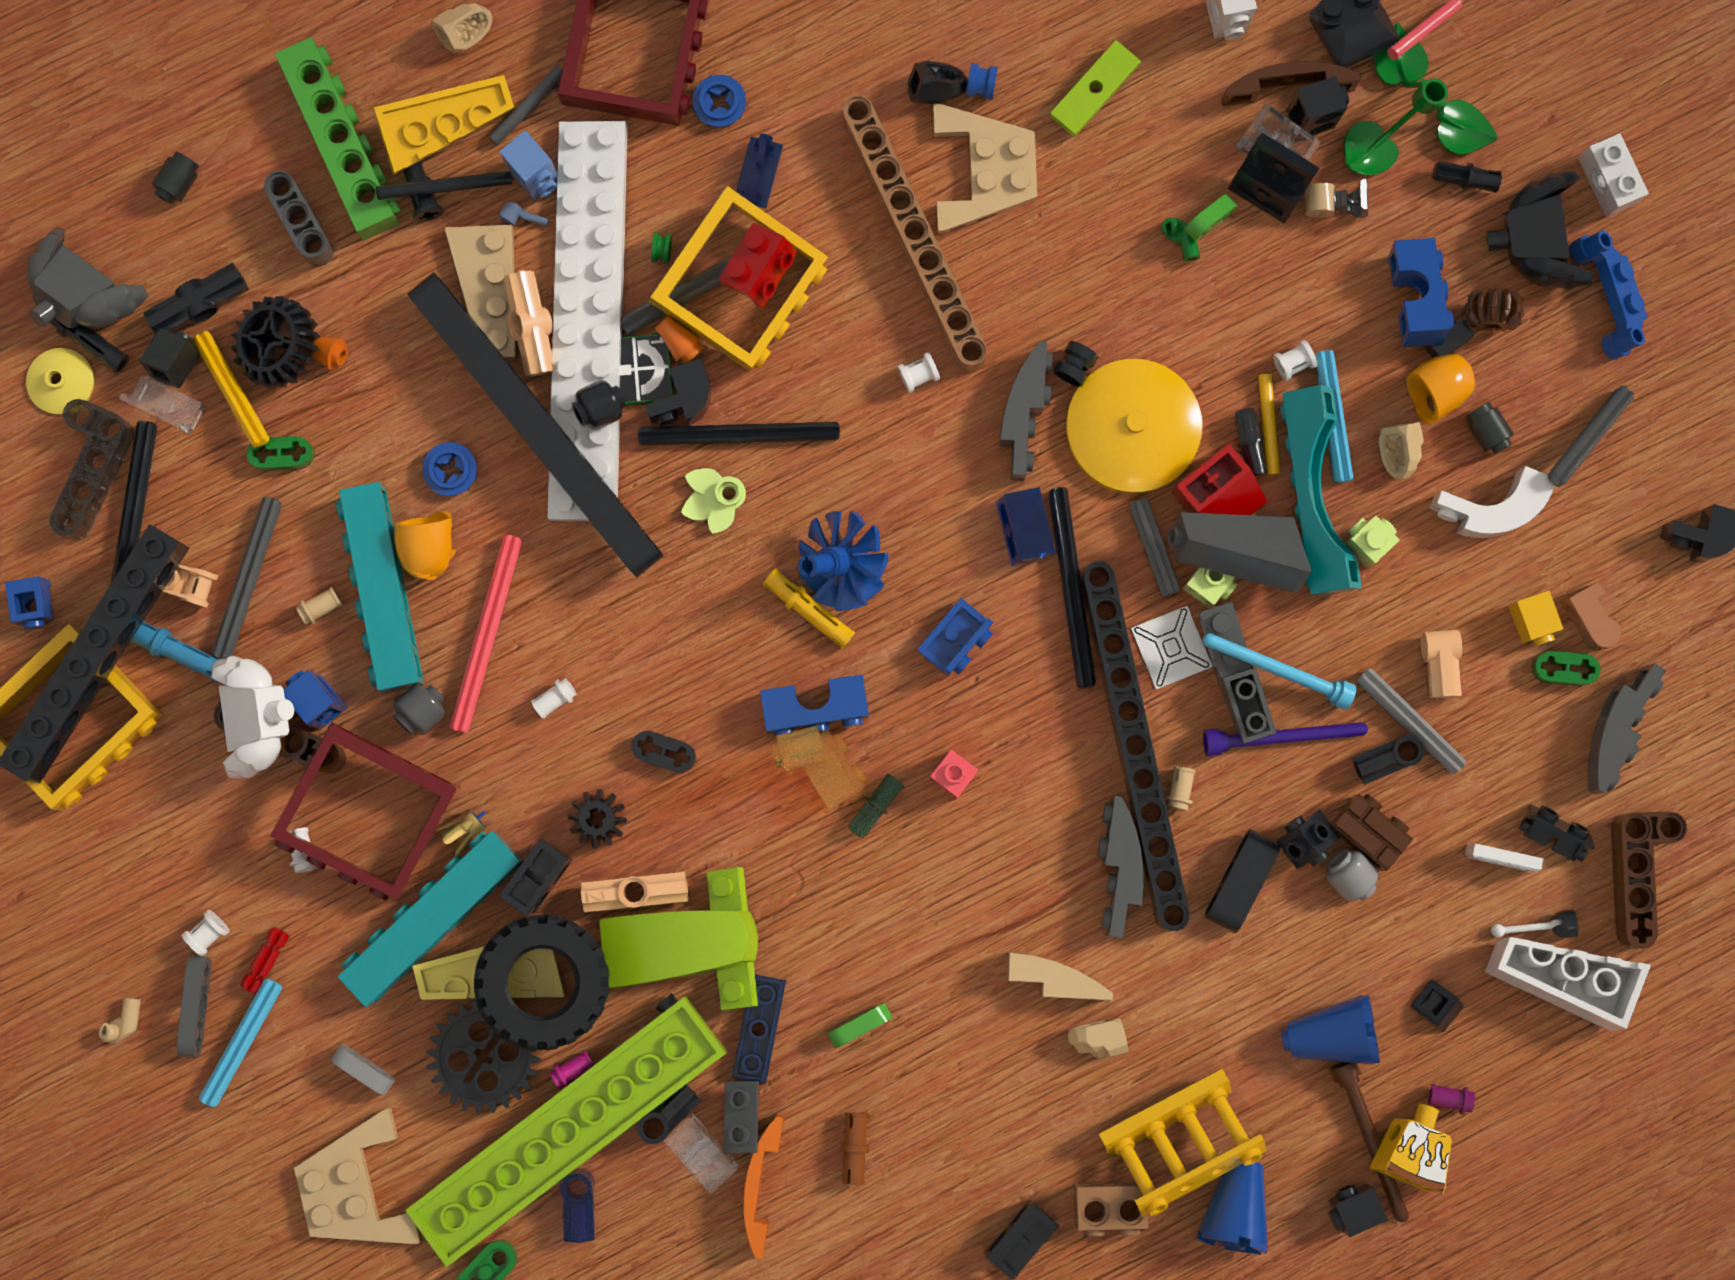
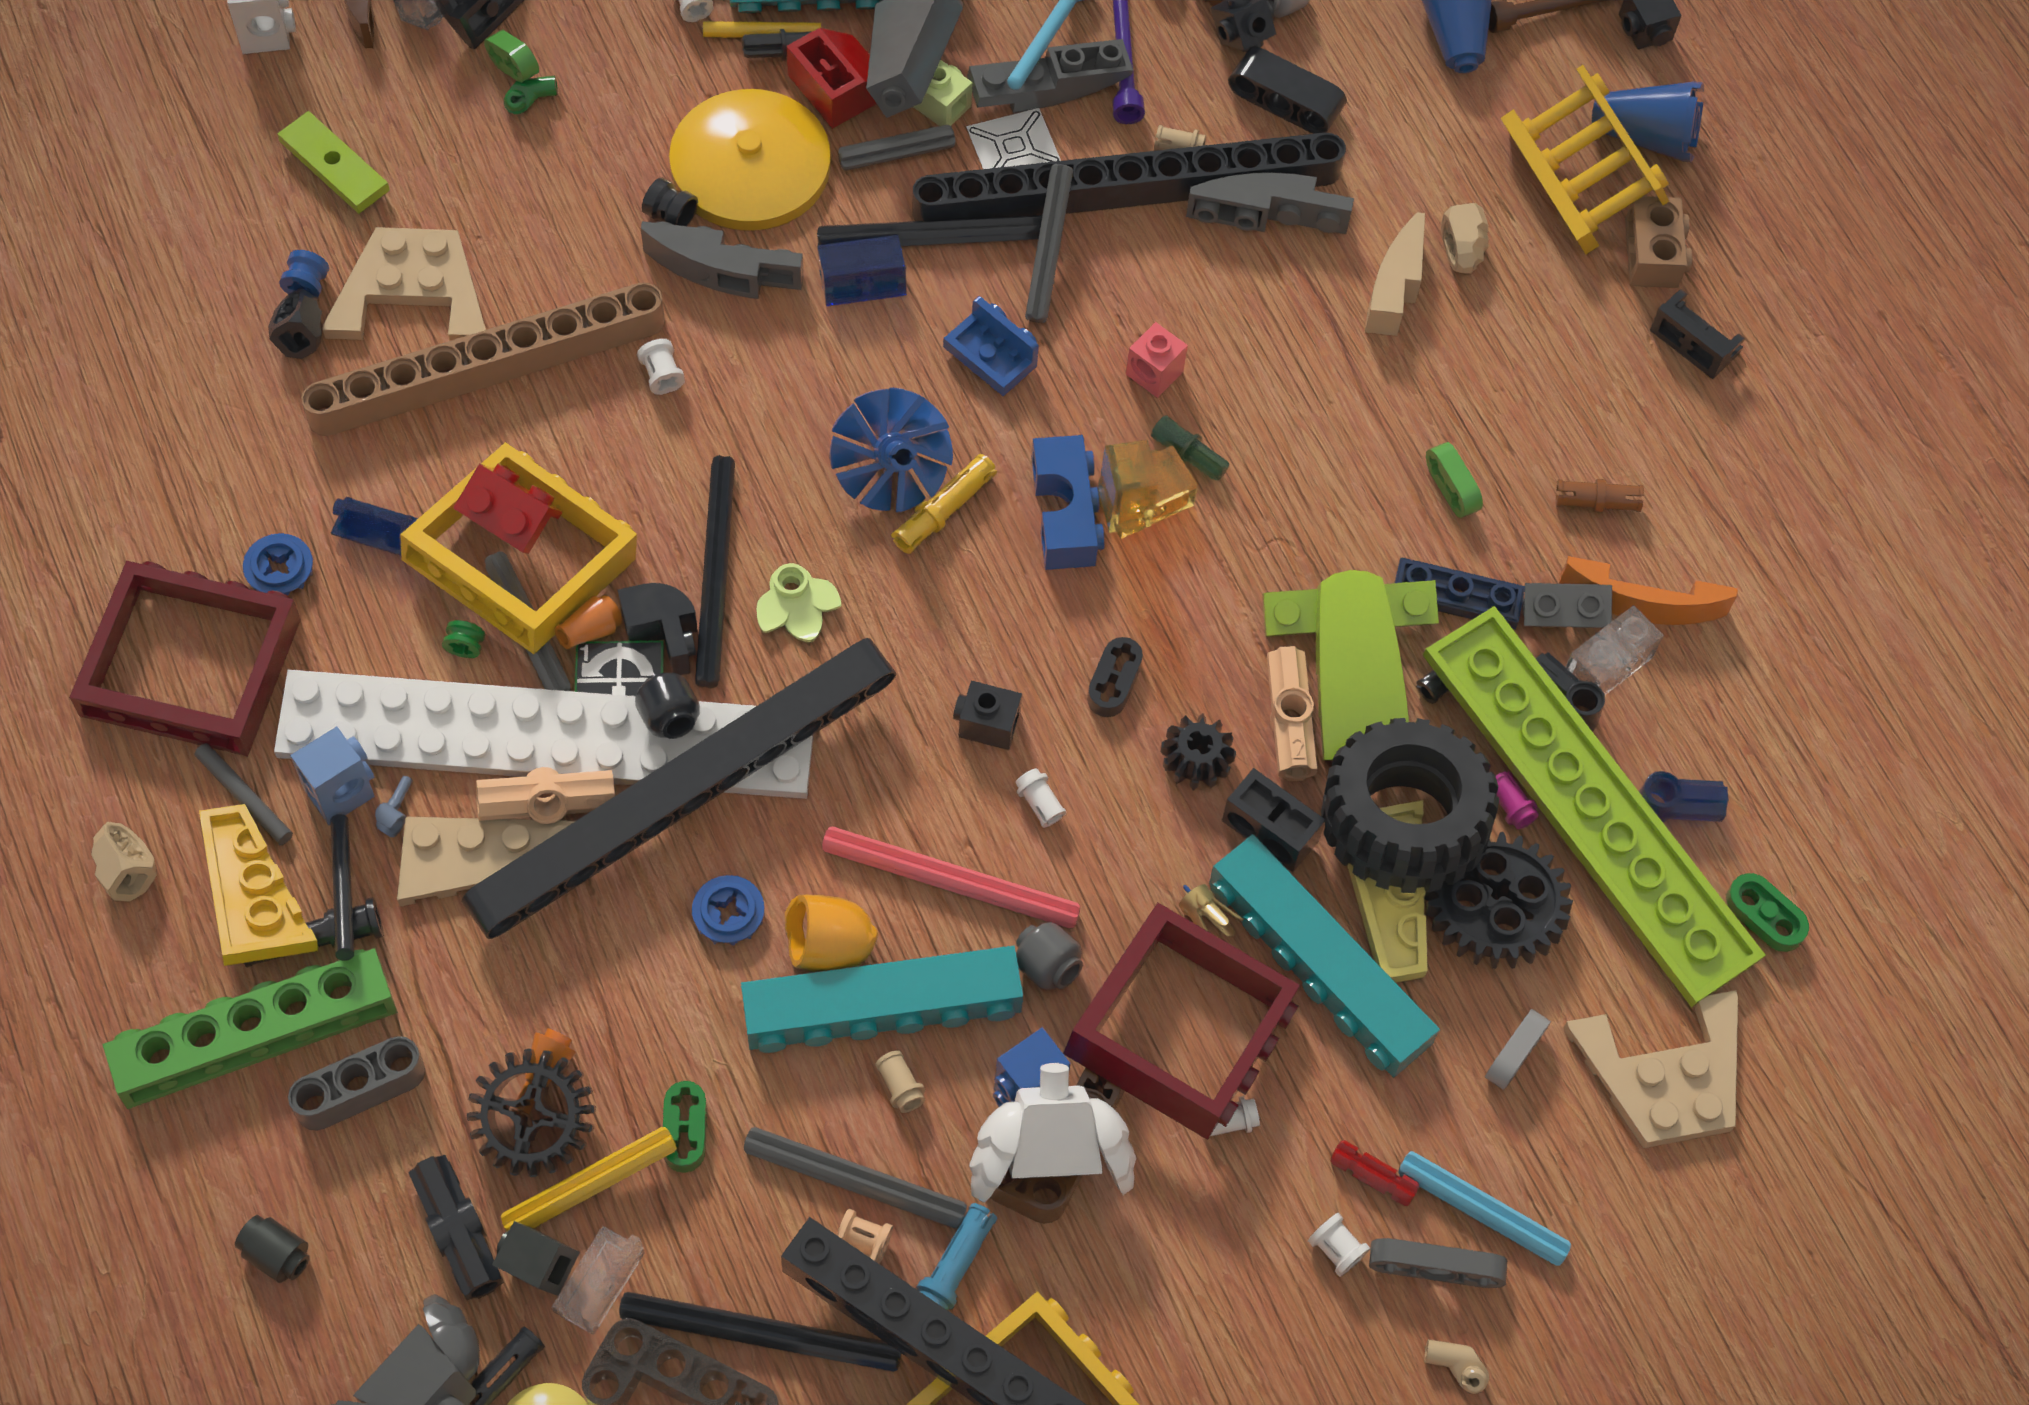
camera: 90 degrees left, 20 degrees down
none -> black brick [953,680,1022,750]
none -> dark grey axle [1025,164,1073,323]

